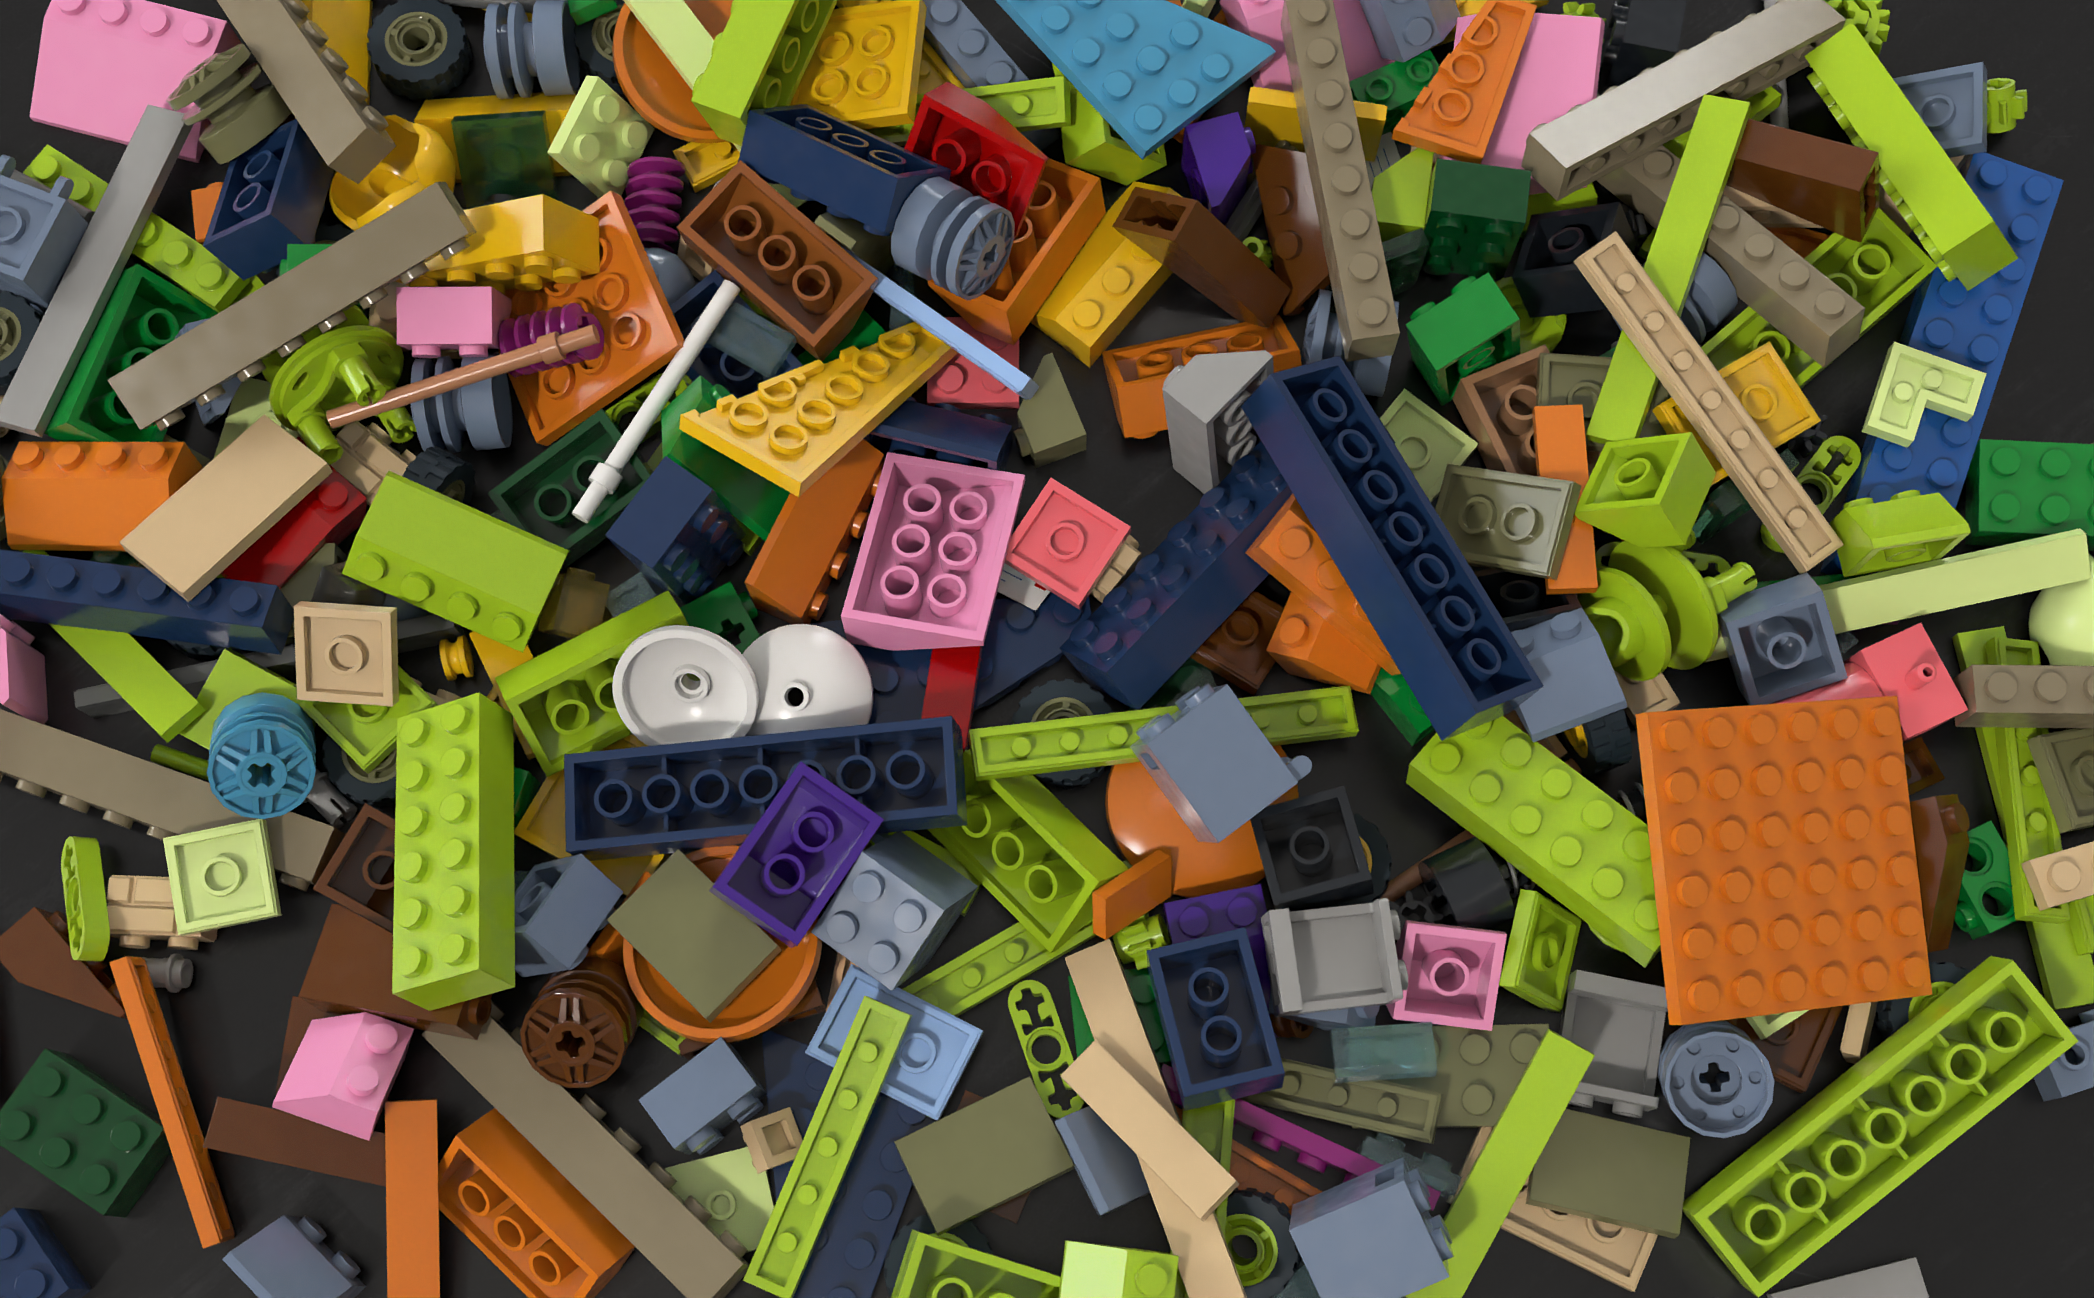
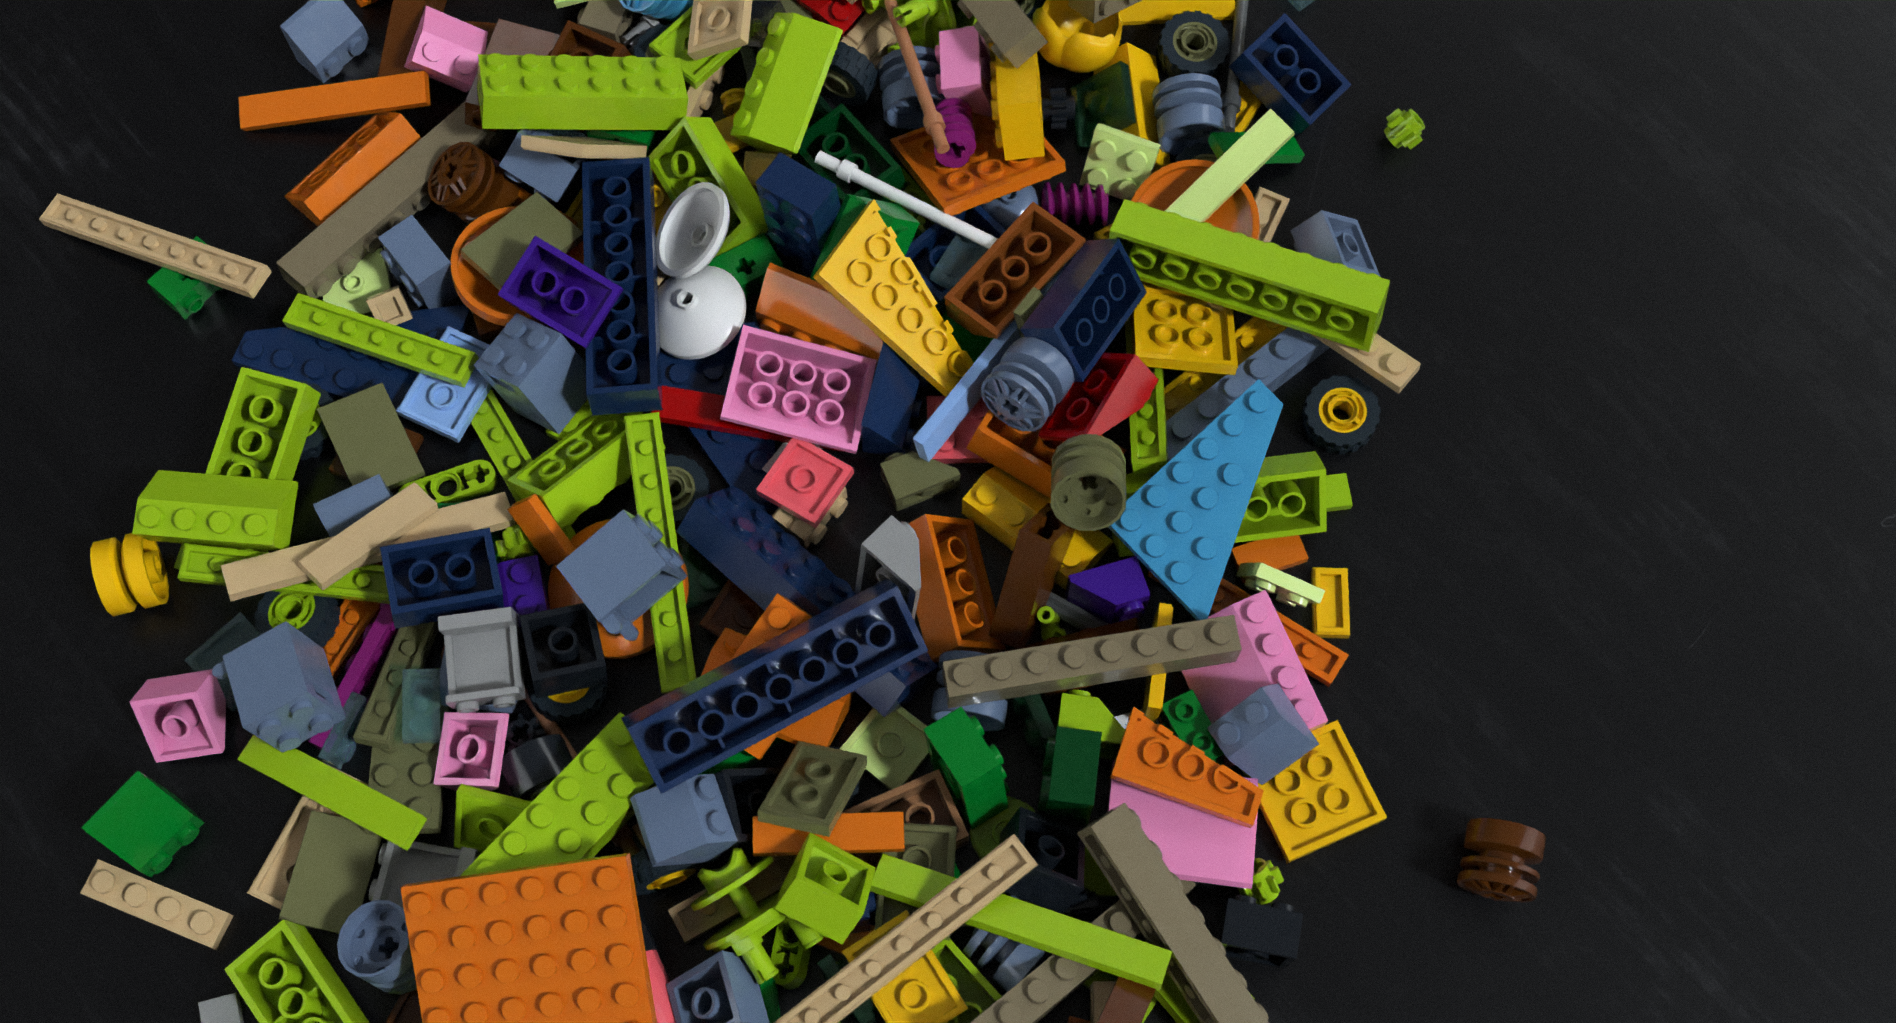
camera: 85 degrees right, 5 degrees down
none -> tan tile [521,135,647,159]
none -> olive wheel [1051,434,1126,531]

